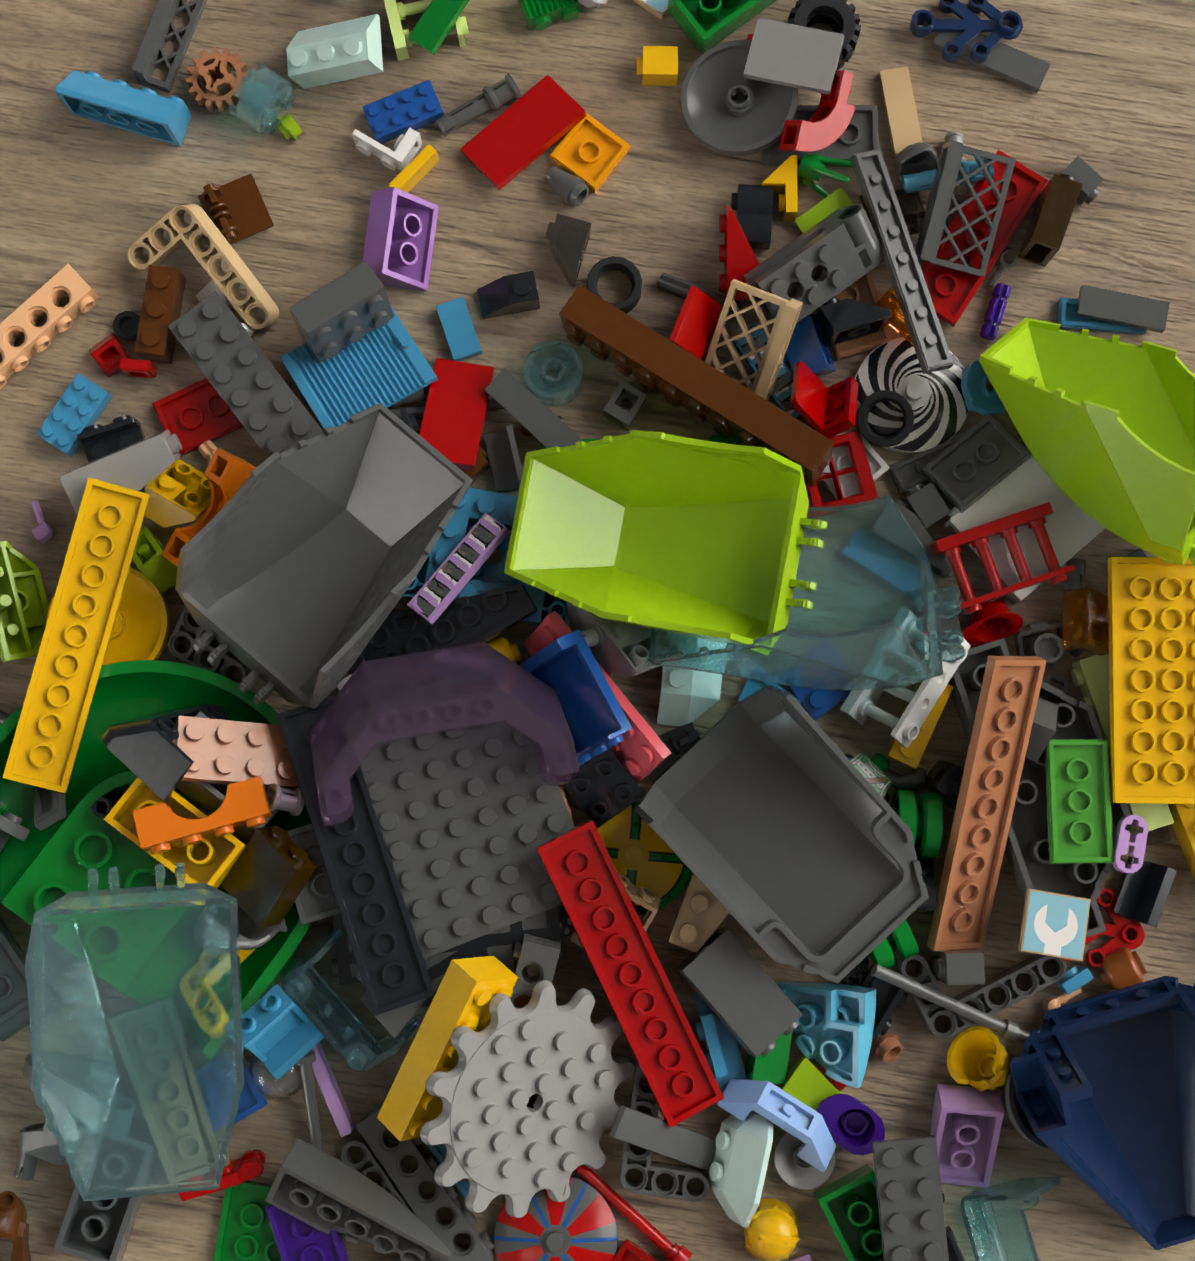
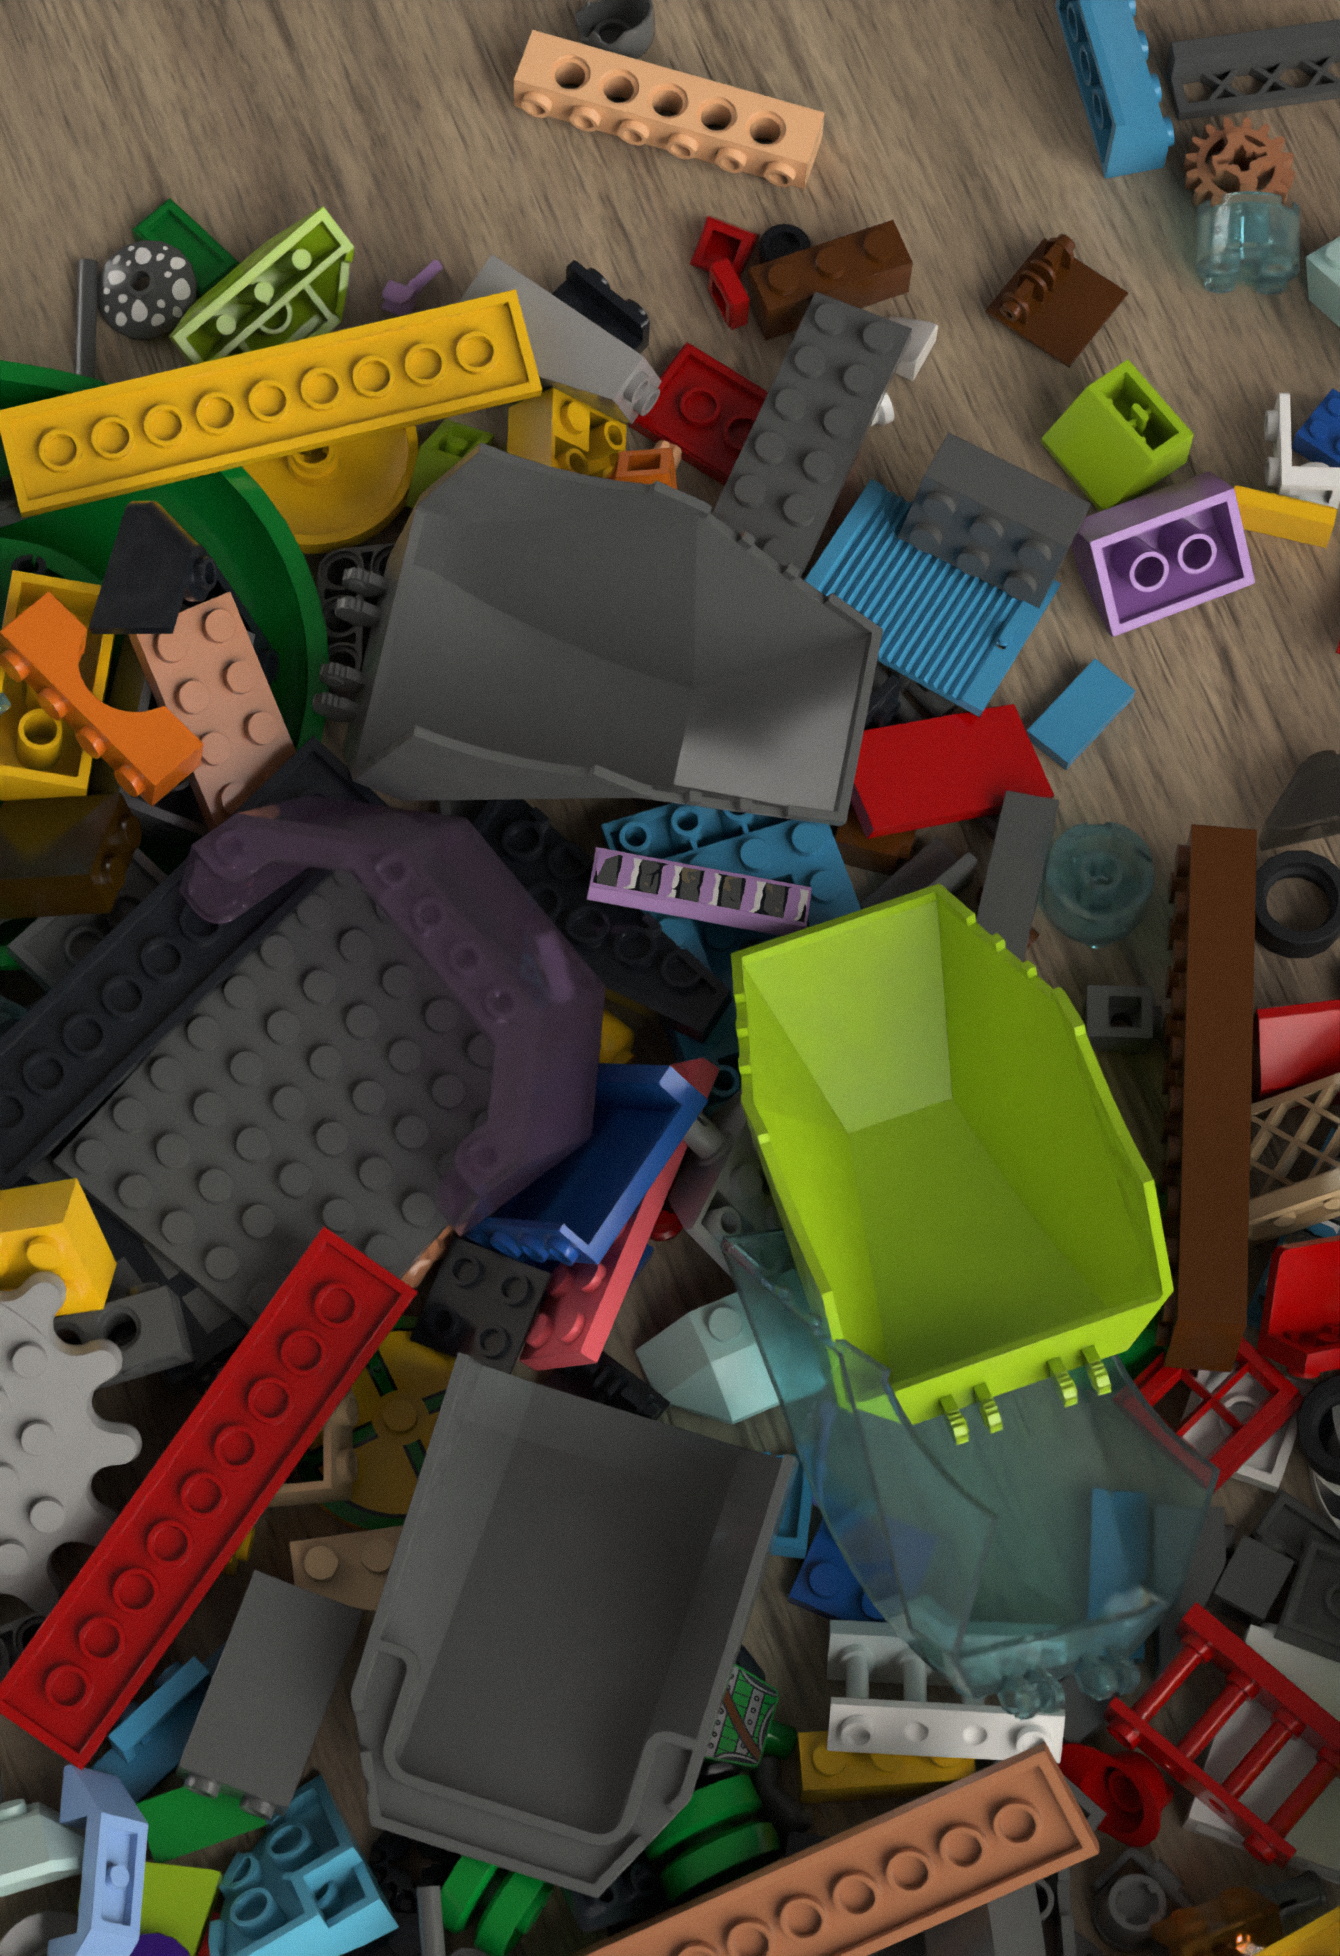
camera: 60 degrees right, 15 degrees down
dark azure piece [36,373,113,457] -> none
tan beam [127,204,279,329] -> none
light grey bush [266,783,305,816] -> none
lime plate [277,113,303,140] -> none
black slope [477,271,540,319] -> none
none -> lime slope [1040,359,1194,512]

